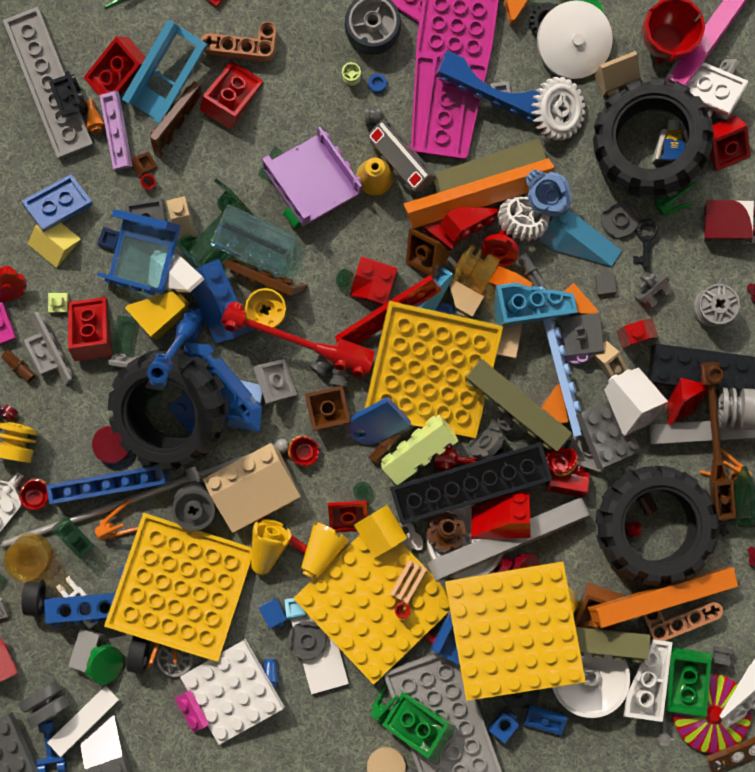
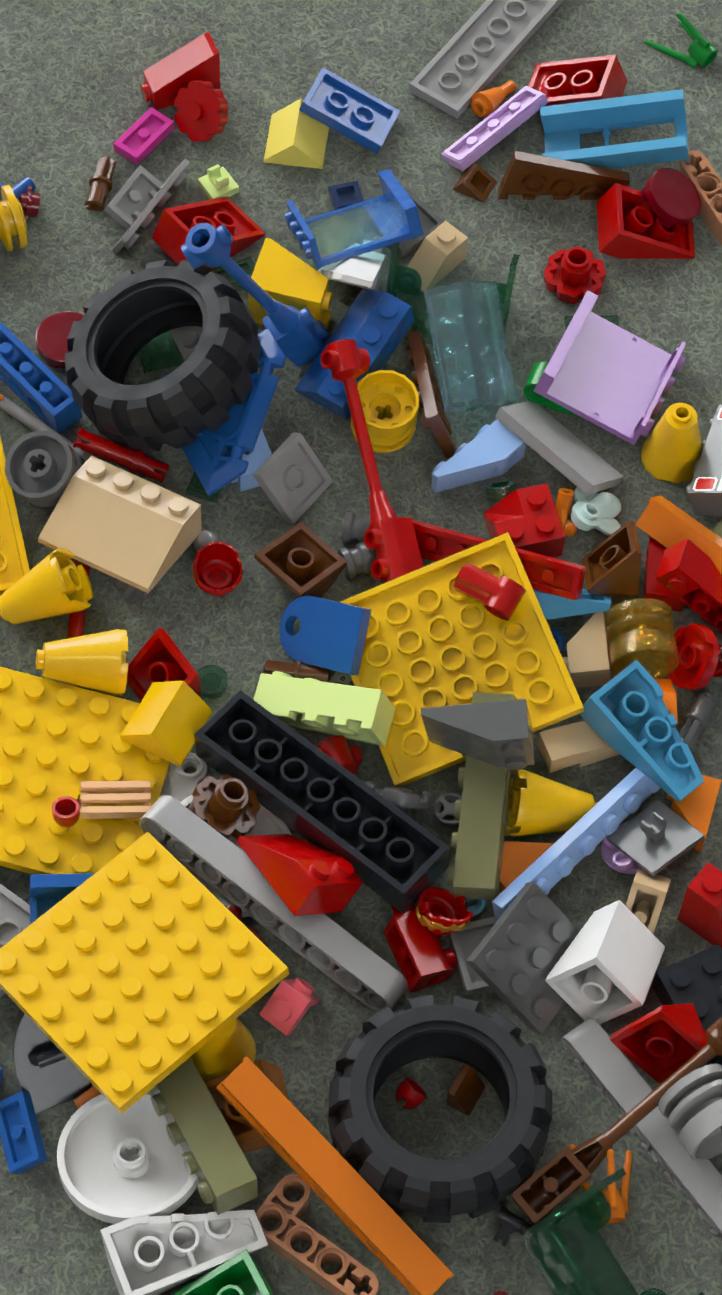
camera: 55 degrees right, 25 degrees down
black bracket [49,69,87,118] -> none
red hinge [140,174,156,189] -> none
none -> red pin [72,428,170,483]
none -> coral bracket [259,977,320,1036]
none -> dark grey slope [421,699,535,770]
none -> light blue slope [431,419,526,493]
none -> red piece [454,563,526,621]
none -> light grey tile [495,401,624,495]
none -> yellow cone [505,769,598,837]
none -> red plant [543,247,606,304]
none -> orange arm [555,488,577,537]
none -> light aqua plate [571,487,621,536]
none -> dark red tile [641,168,701,228]

